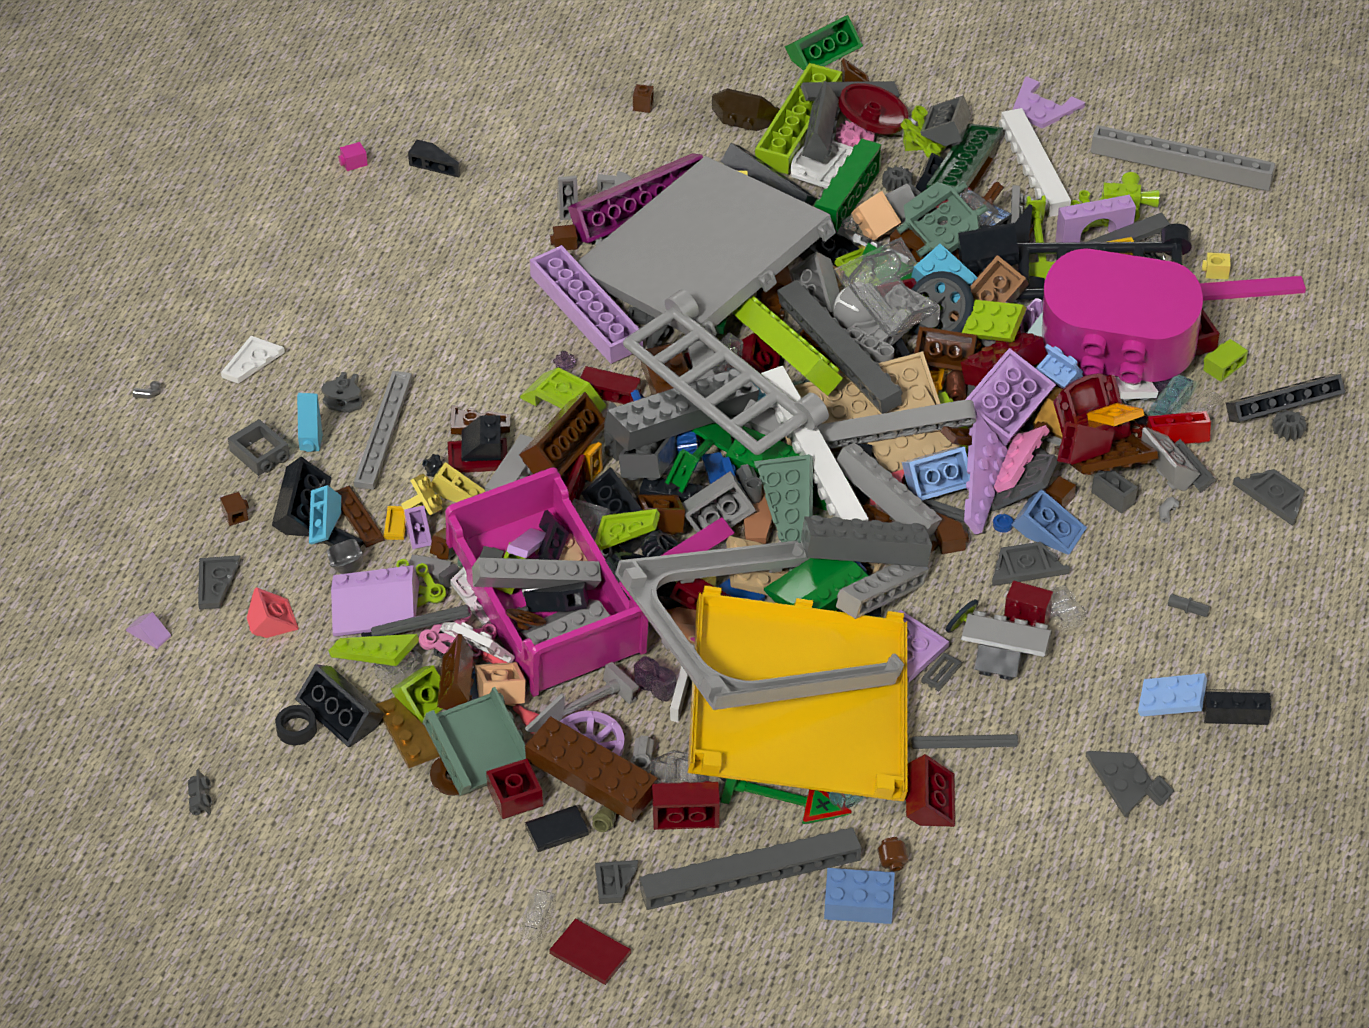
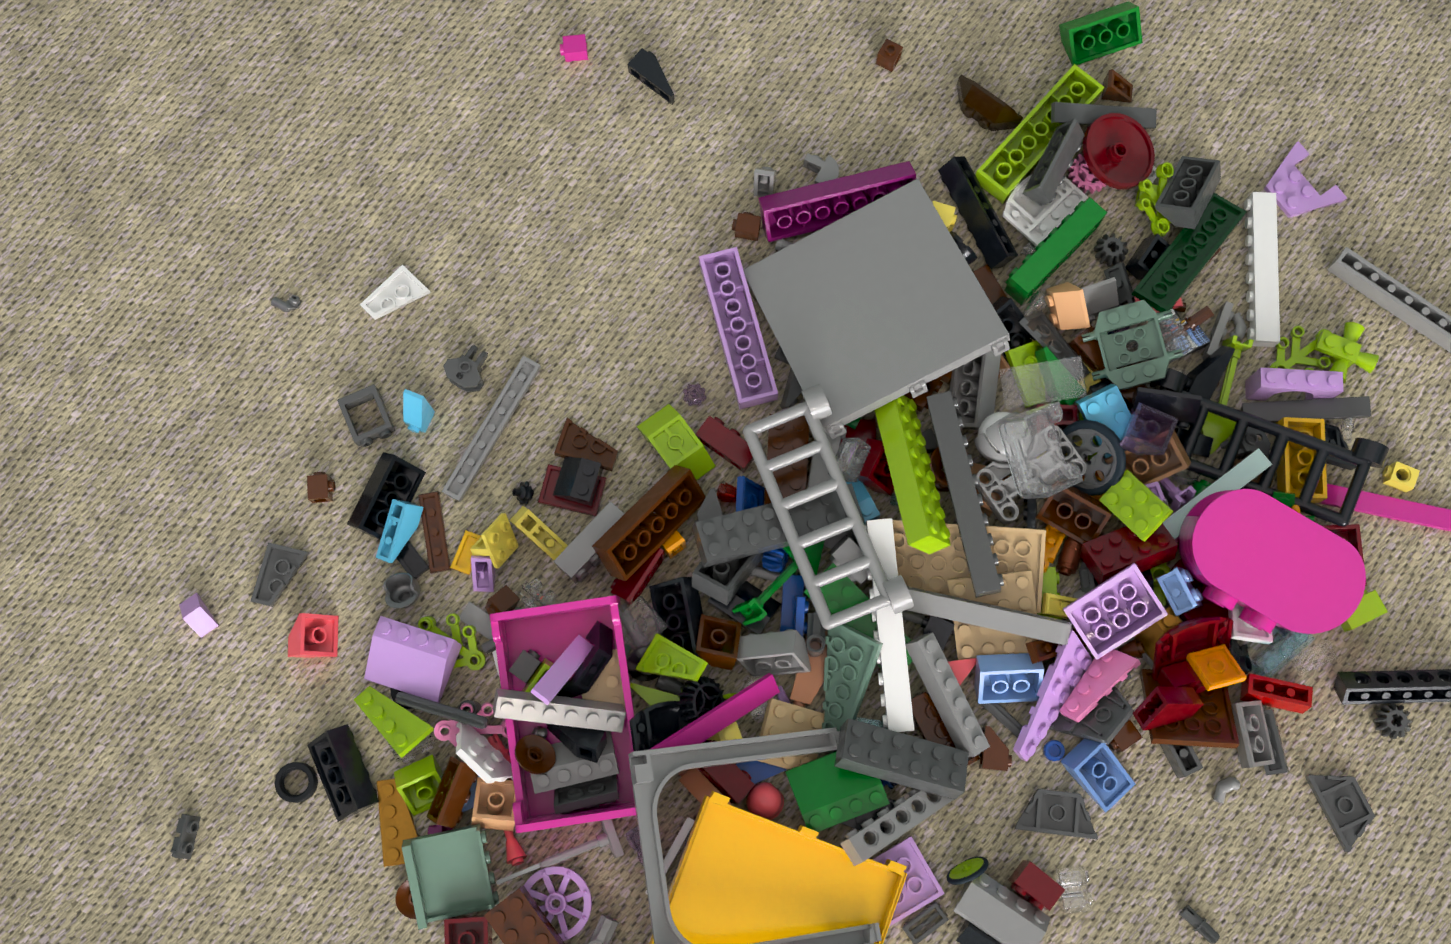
camera: 20 degrees right, 30 degrees up
none -> clear purple slope [1119,402,1178,455]

